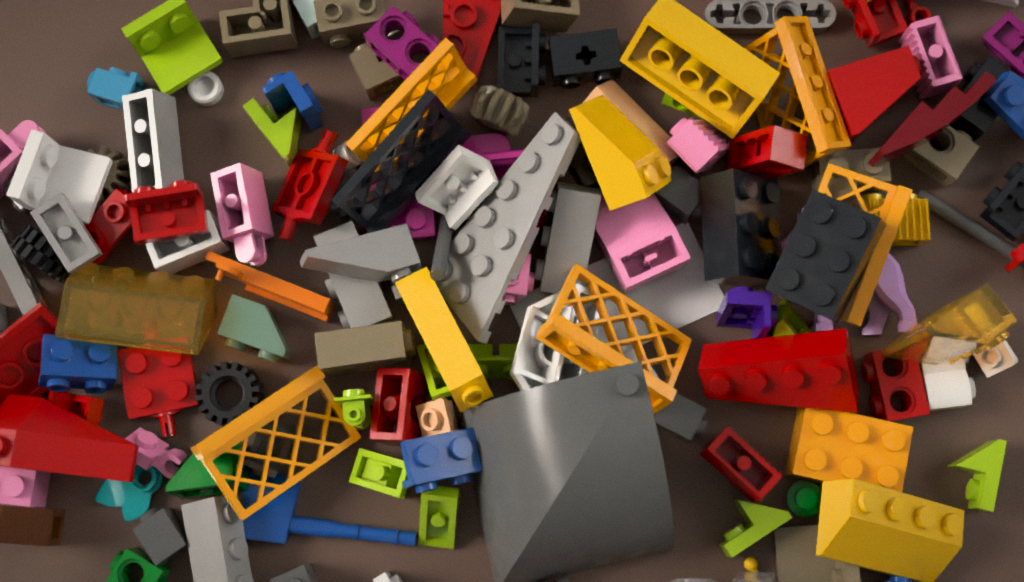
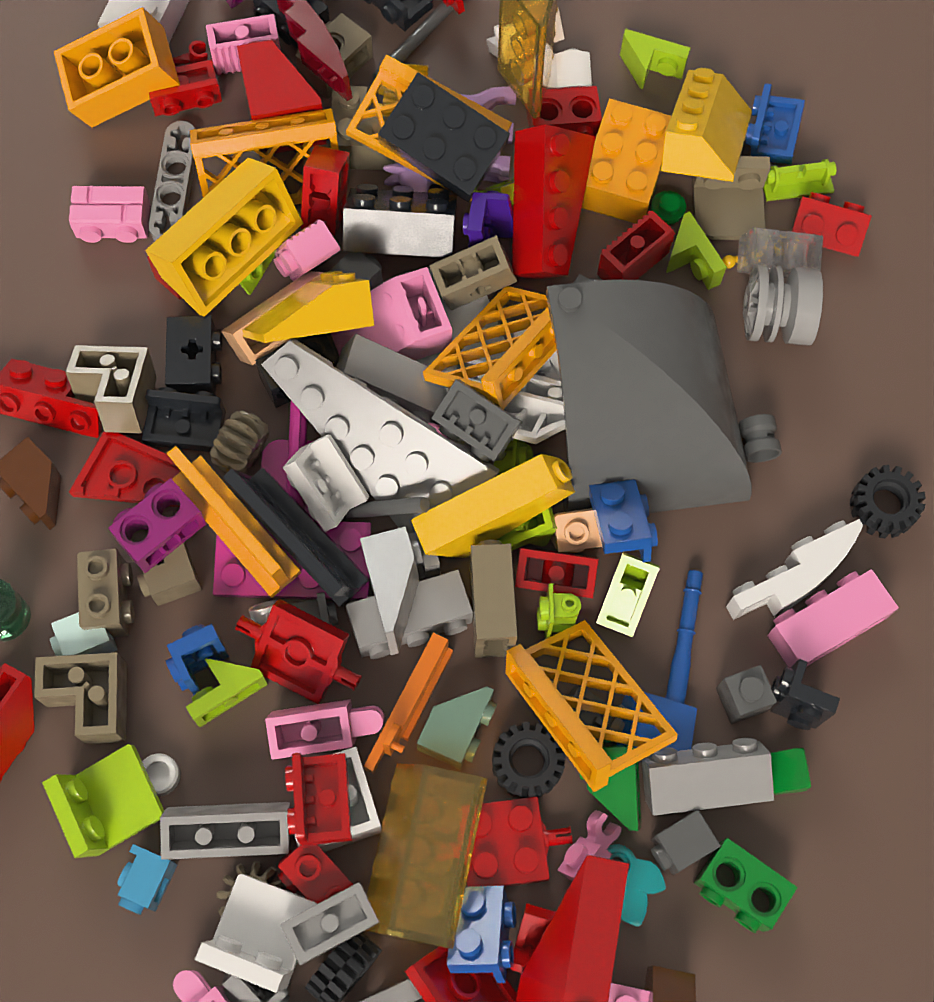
camera: 90 degrees left, 10 degrees down
lime slope [418,485,460,549] -> none
none -> dark tan brick [429,235,517,310]
none -> dark grey bracket [432,379,523,463]

